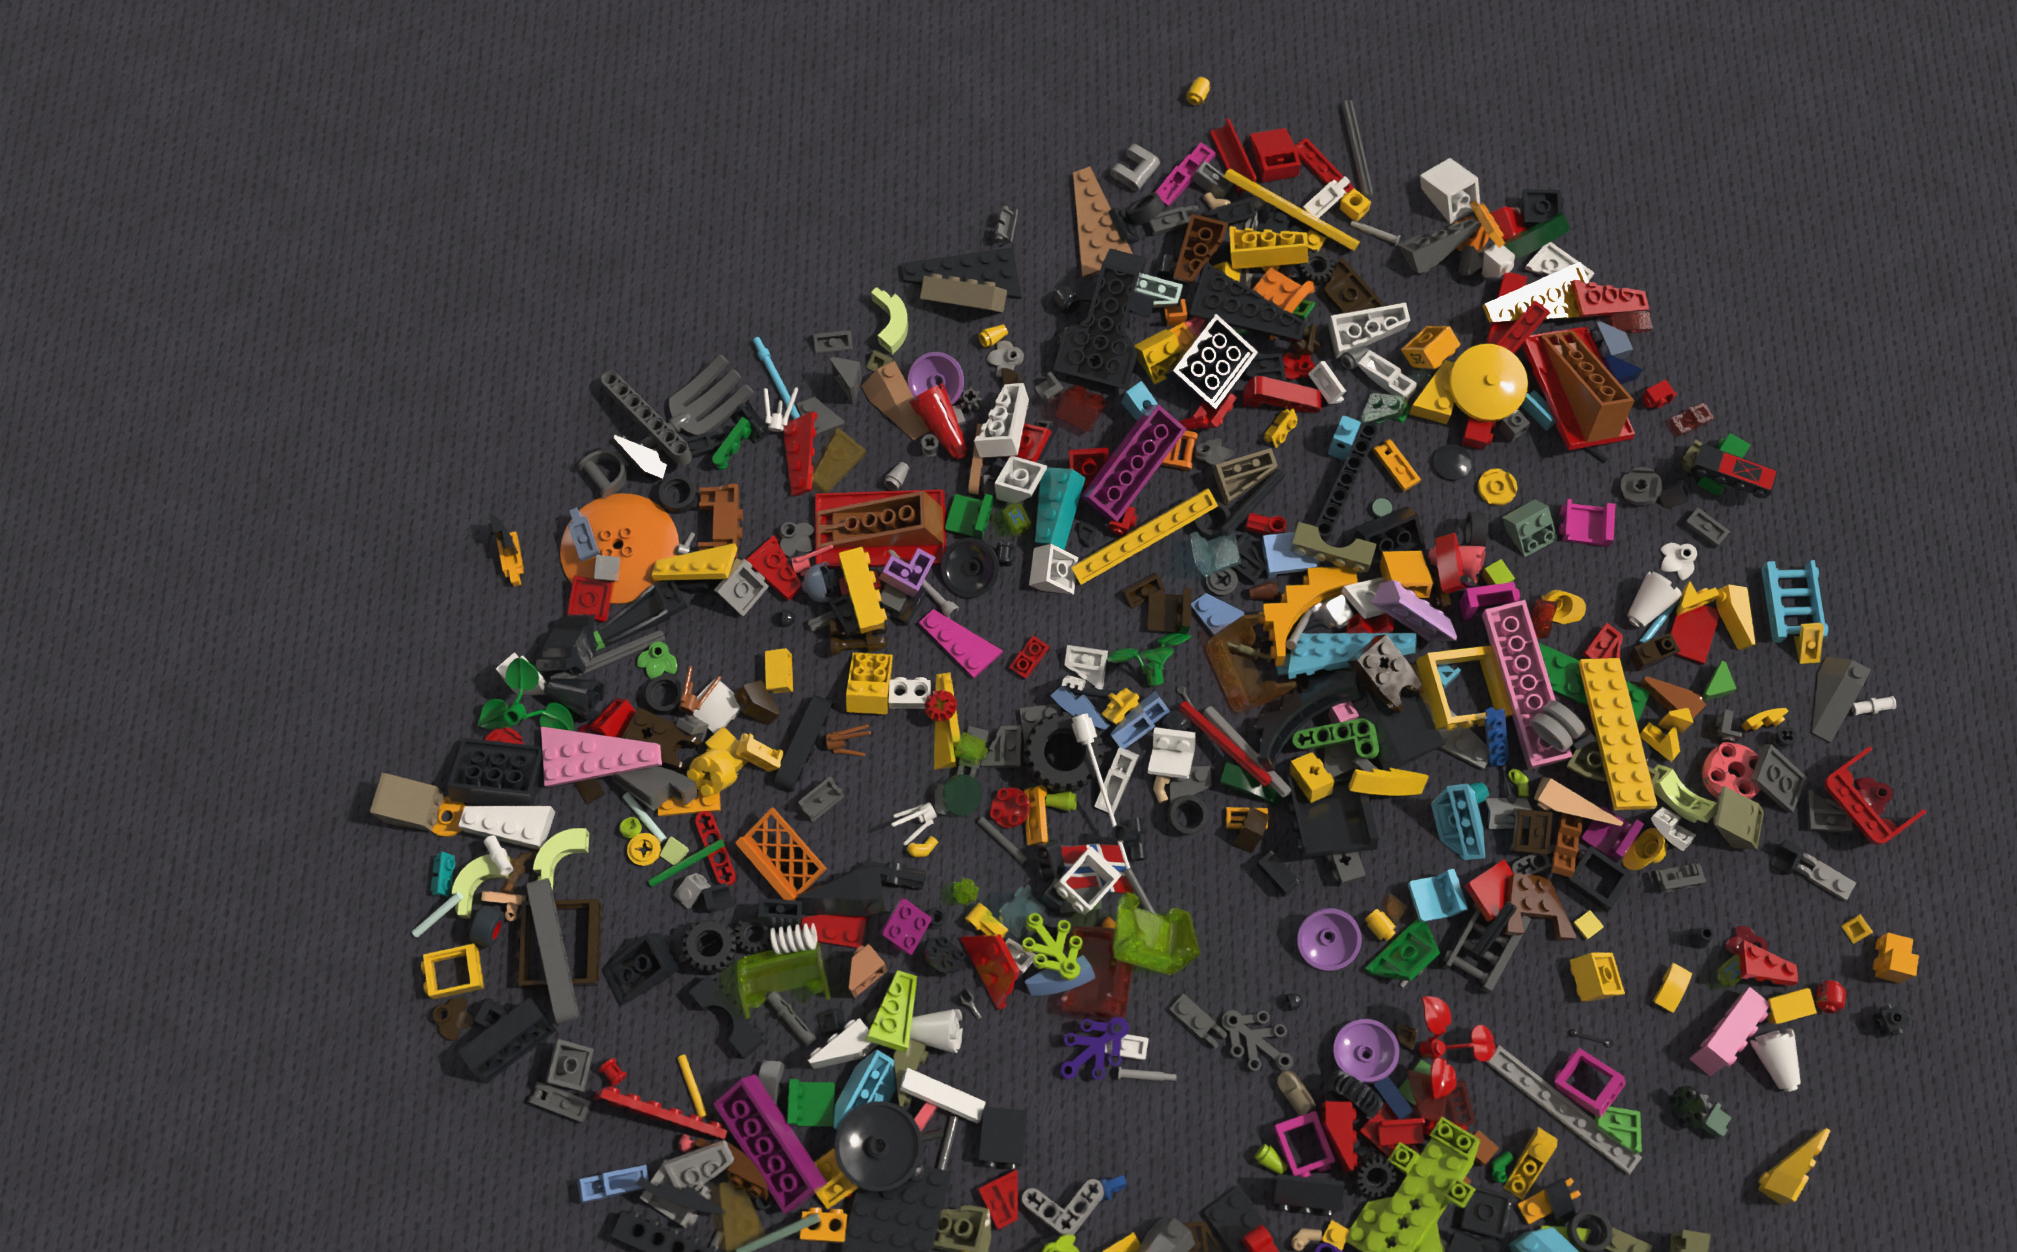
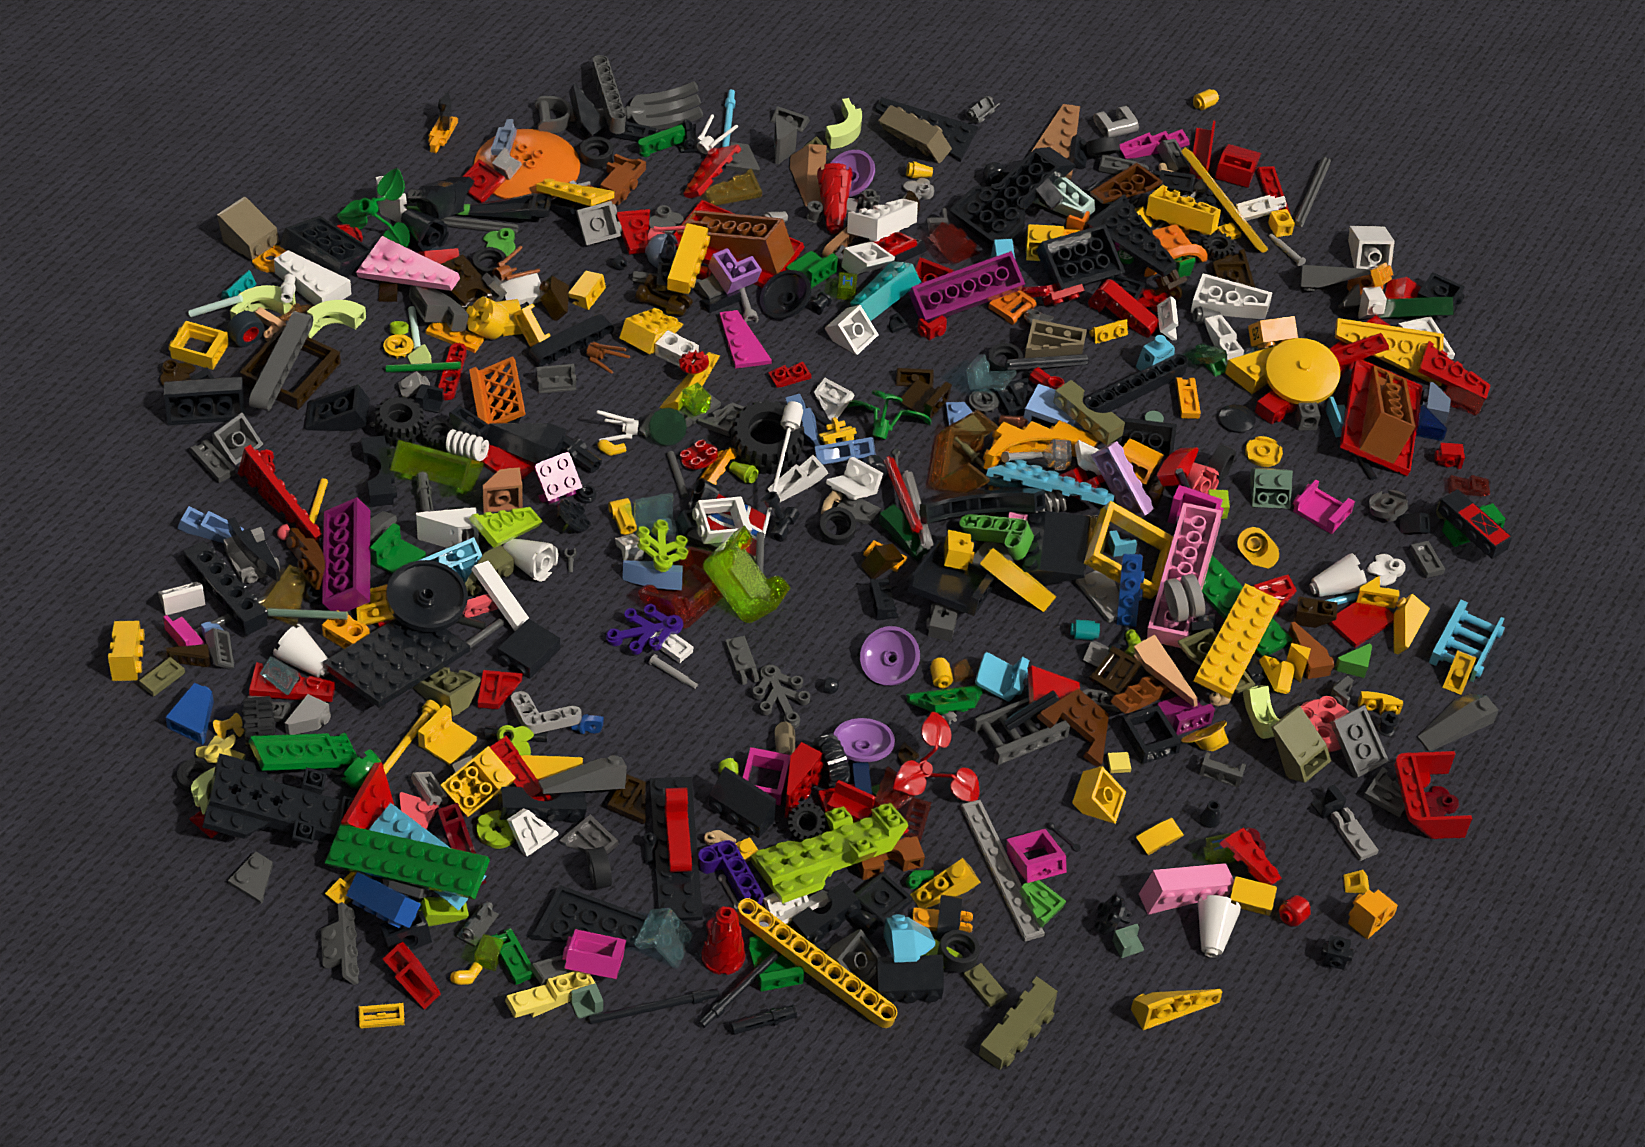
camera: 25 degrees right, 20 degrees down
light grey wing [664,1140,734,1192] -> none
clear neon green gear [952,878,979,905] -> none
red wing [960,934,1020,1010] -> none
white tile [1062,675,1086,690] -> none
yellow plate [1071,488,1218,585] -> none
brick [1347,634,1424,714] -> none
medium azure wedge [1431,784,1485,860] -> none
clear red slope [1531,599,1557,639] -> none
white slope [1651,807,1696,851] -> none
white pin [1851,696,1896,716] -> none

